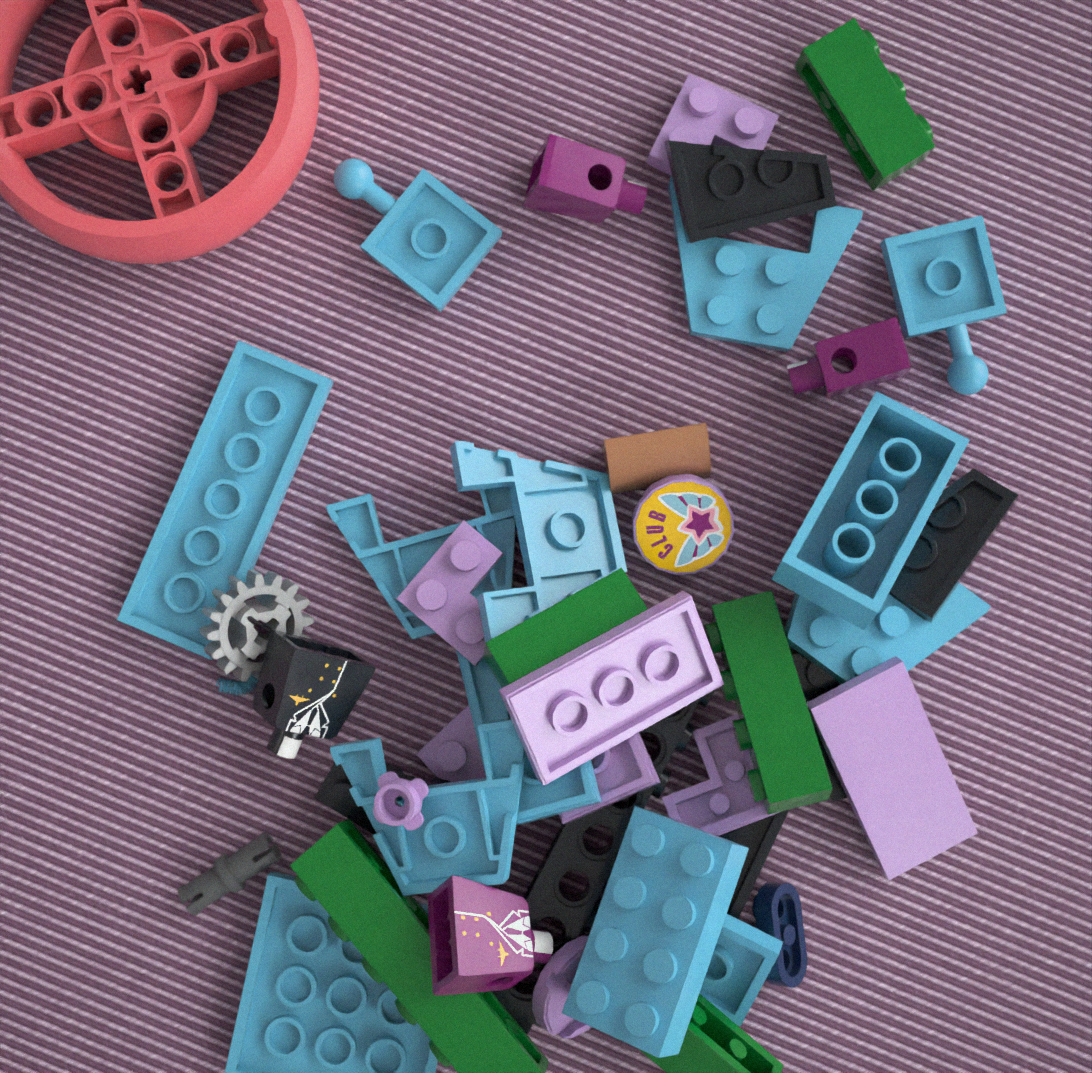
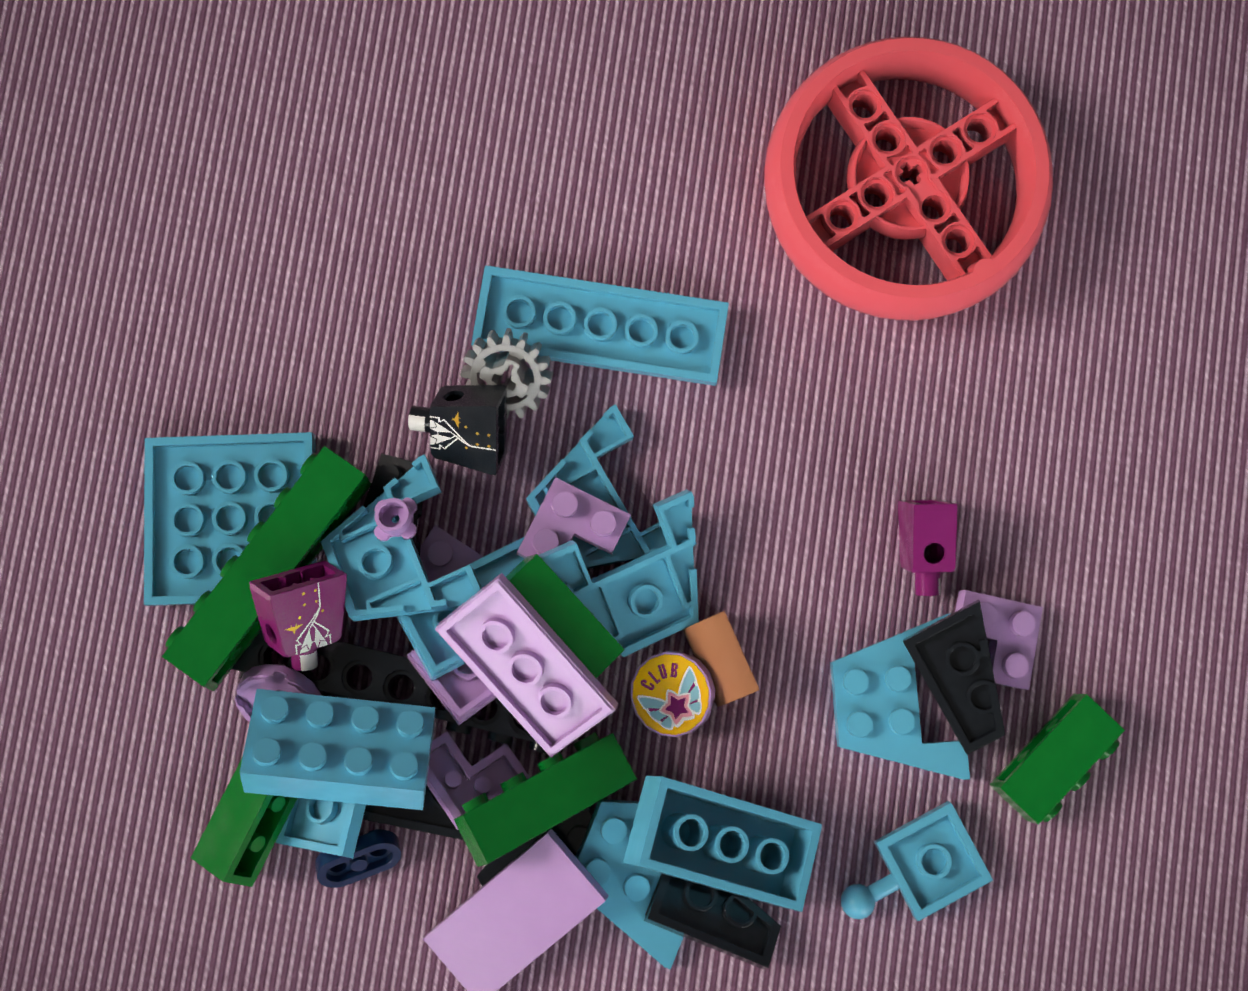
camera: 75 degrees right, 5 degrees down
dark grey pin [178,831,282,916] -> none
medium azure leg [216,673,258,696] -> none
medium azure plate [333,158,502,313] -> none
magenta torso [787,316,911,398] -> none

